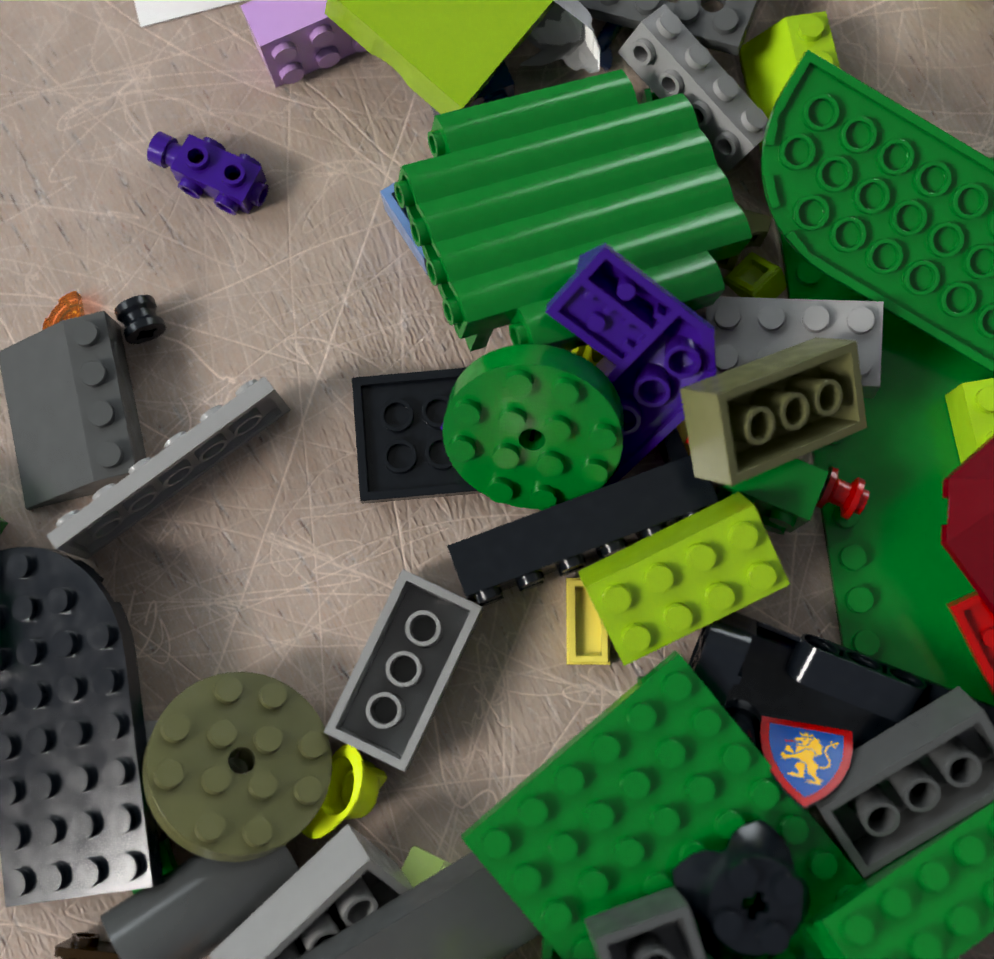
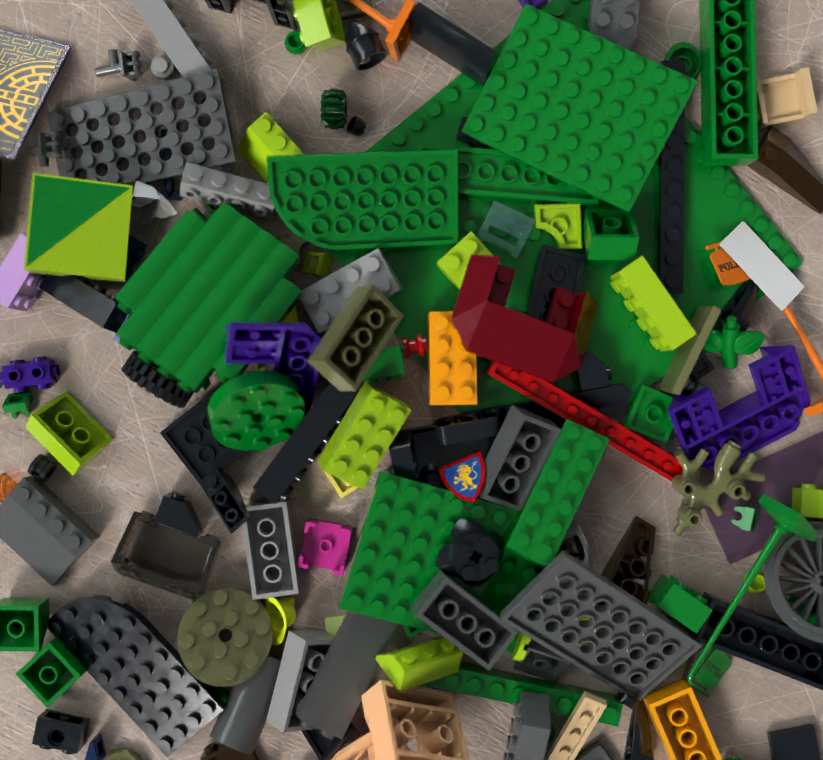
camera: 40 degrees left, 10 degrees up
light grey plate [46,376,290,559] -> none
none -> green tile [2,391,34,419]
none -> lime slope [25,391,114,476]
none -> black brick [39,274,127,333]
none -> clear smoke windscreen [111,511,221,601]
none -> black tyre [121,350,194,408]
none -> black slope [154,491,203,538]
none -> black slope [199,467,250,534]
none -> dark pink panel [297,518,353,576]
none -> dark green gear [320,89,348,129]
none -> black hinge [347,115,366,136]
none -> light orange brick [427,312,477,406]

